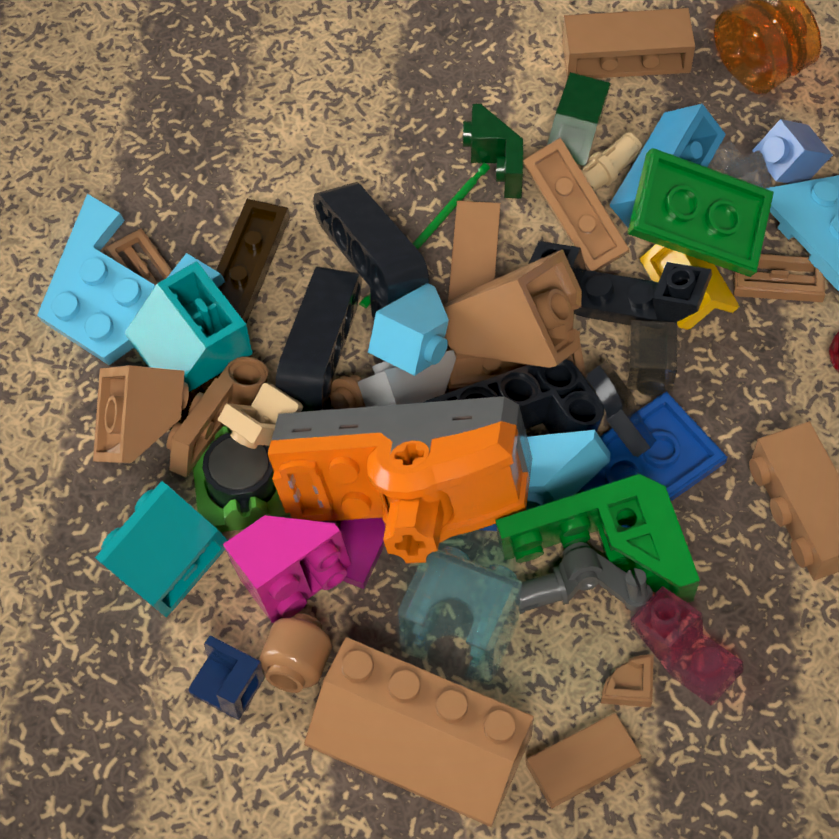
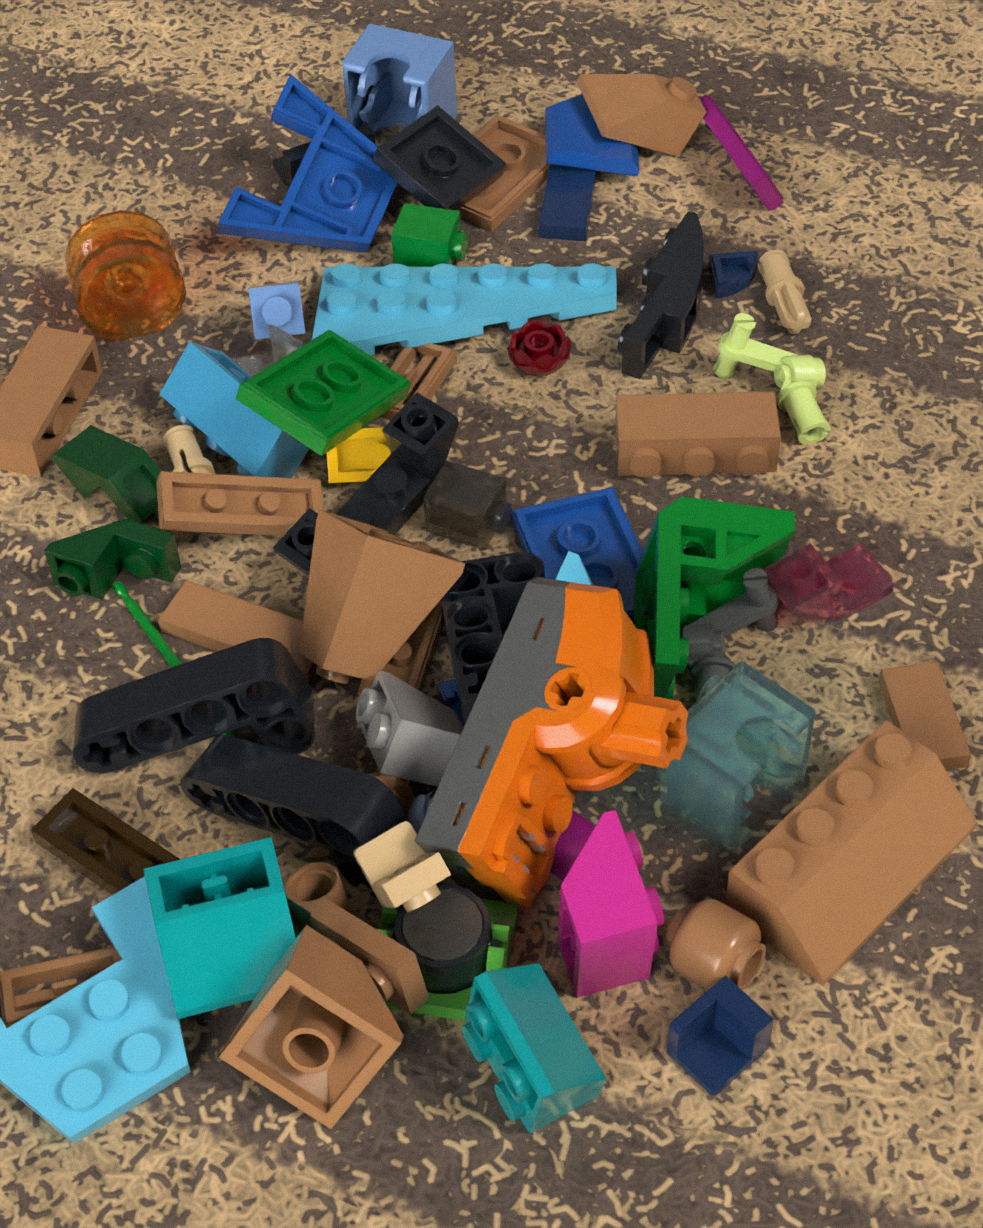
camera: 70 degrees left, 10 degrees down
medium azure slope [368,284,449,376] -> none
black tile [586,360,656,457] -> none
medium nougat tile [601,655,654,707] -> none

